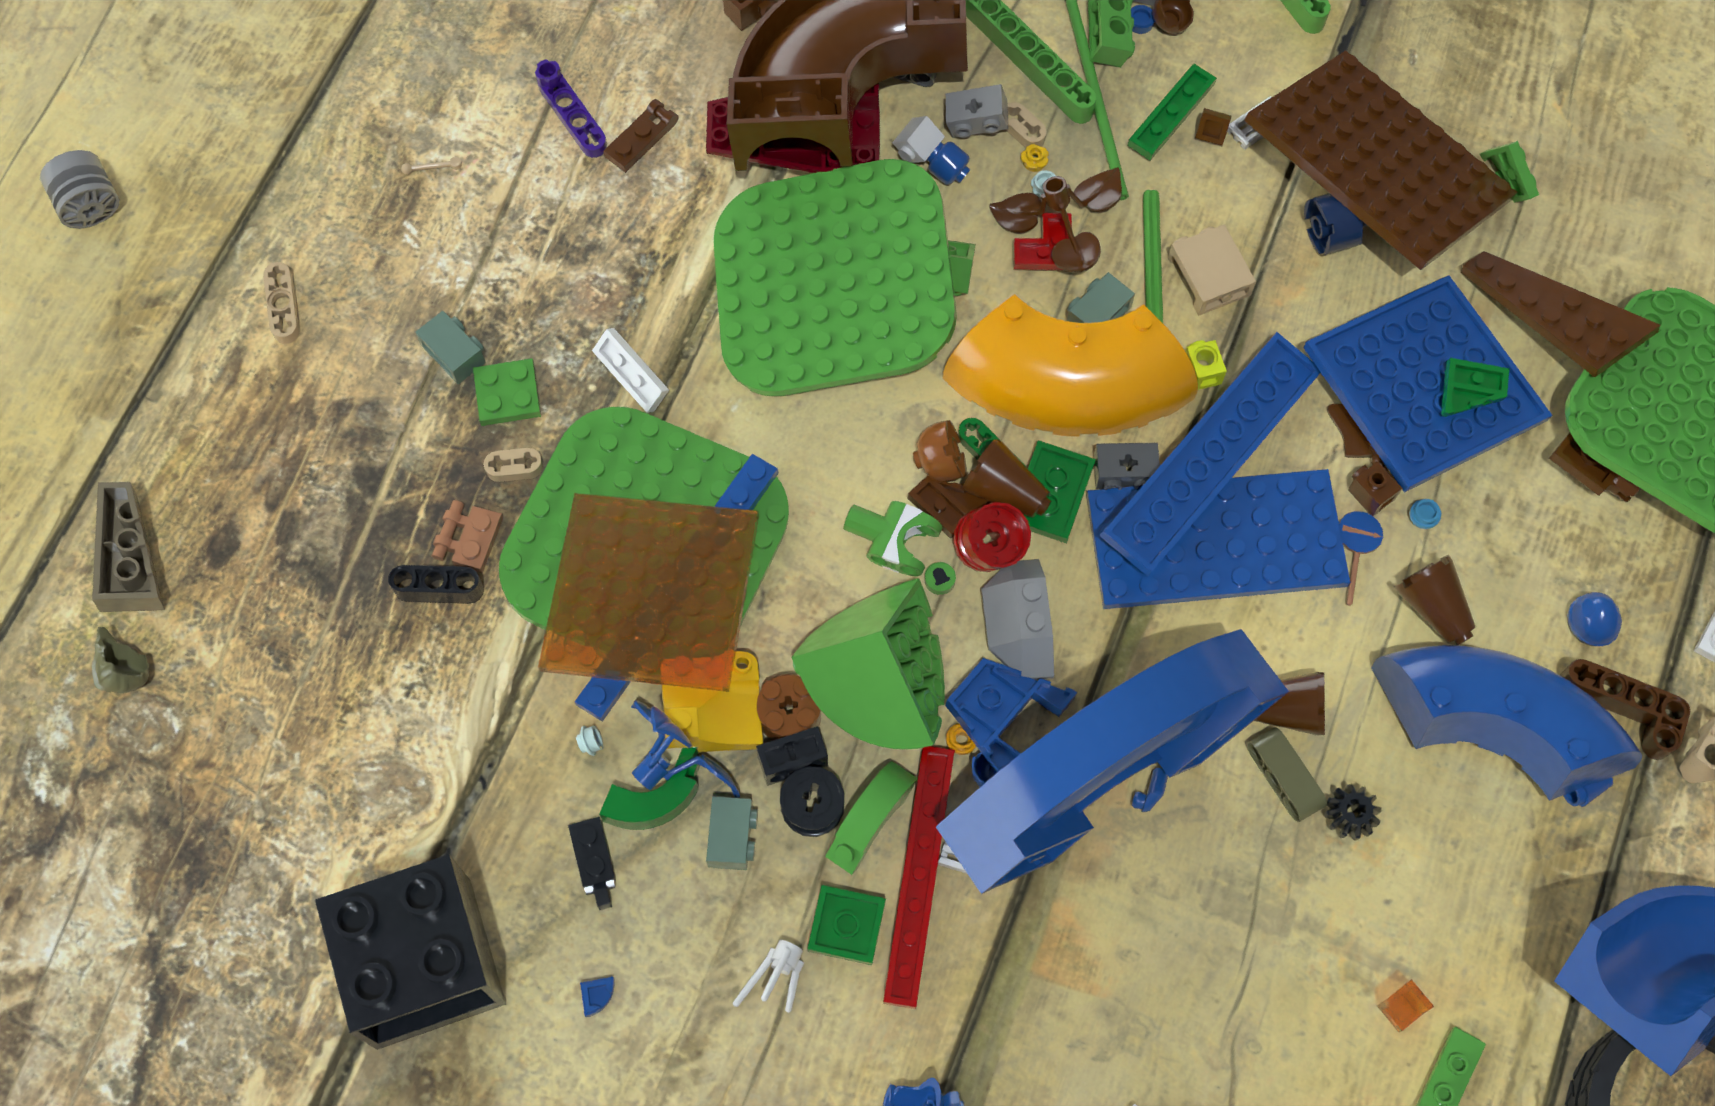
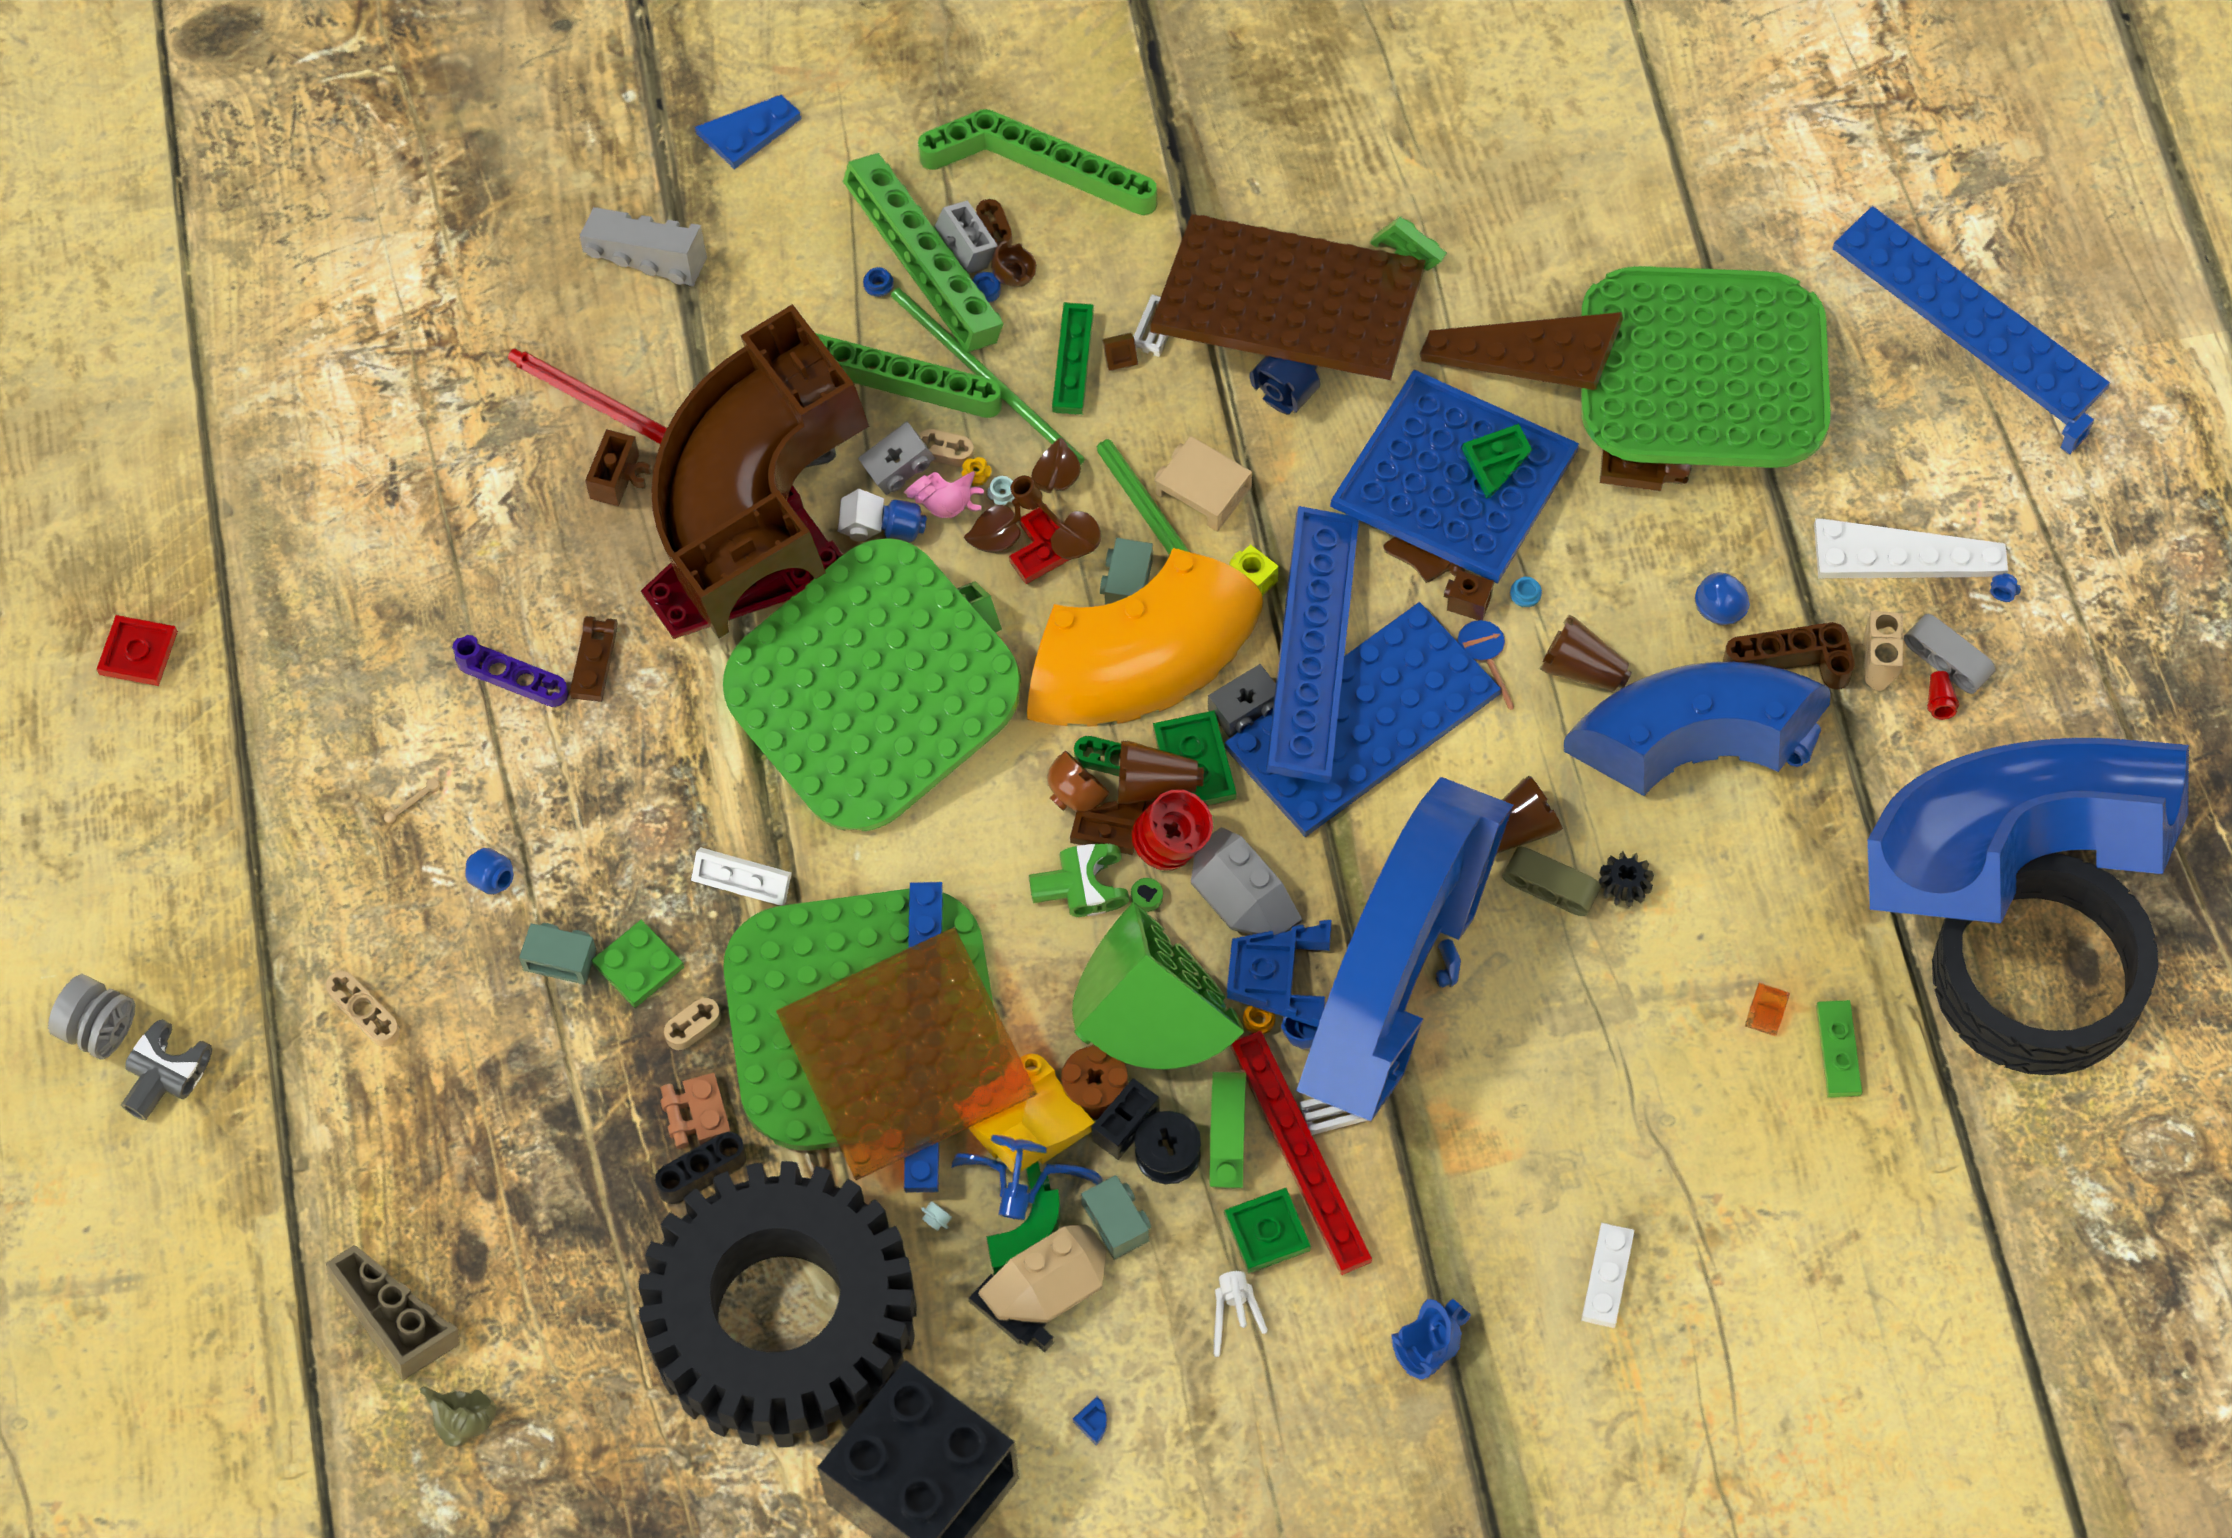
camera: 30 degrees left, 5 degrees down
none -> dark grey connector [121,1019,212,1121]
none -> blue head [465,848,514,895]
none -> black tyre [638,1161,917,1448]
none -> bright pink helmet [904,471,984,519]
none -> tan wedge [979,1225,1107,1323]

